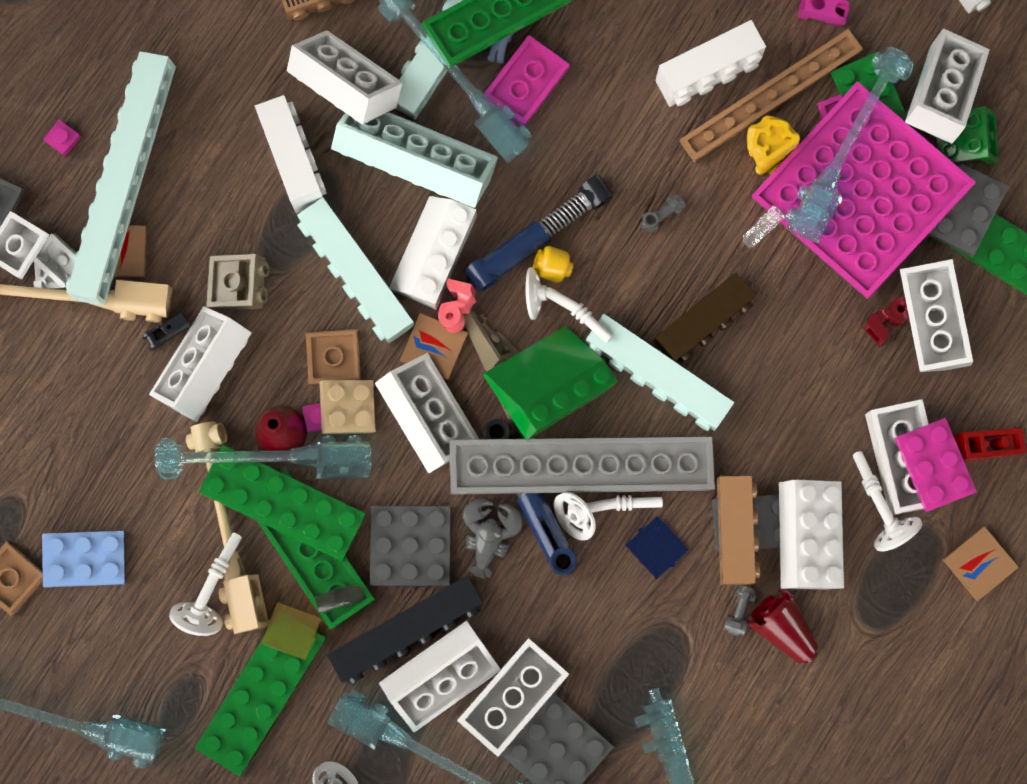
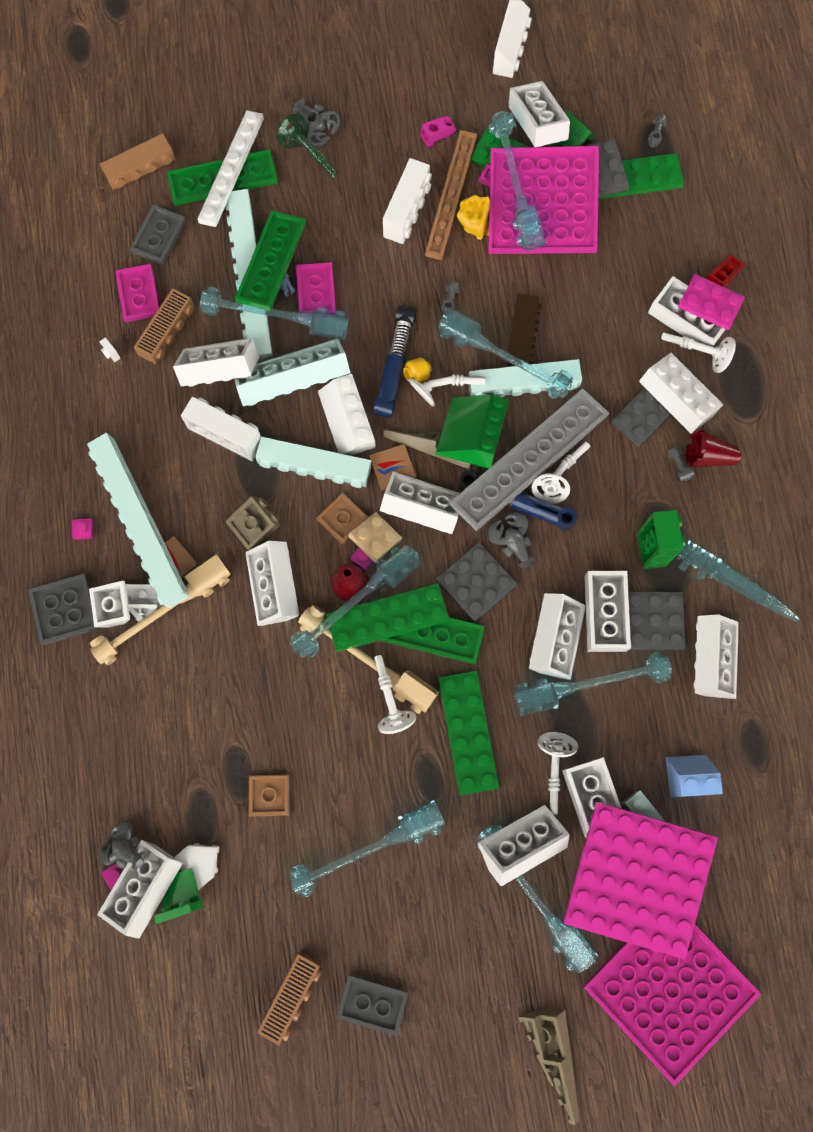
camera: 40 degrees left, 5 degrees down
light blue plate [42,531,125,587] -> none
black bar [142,311,191,351] -> none
clear yellow piece [262,602,321,660] -> none
clear smoke bar [314,585,365,613] -> none
black brick [327,576,483,685] -> none
coral leg [438,278,477,333] -> none
clear blue piece [625,516,688,580] -> none
medium nougat brick [717,476,760,585] -> none
clear bar [743,205,785,247] -> none
dark red leg [862,297,909,347] -> none
white slope [900,259,973,372] -> none
medium nougat tile [942,526,1019,601] -> none
none -> clear light blue bar [438,308,573,399]
none -> green brick [637,510,685,570]

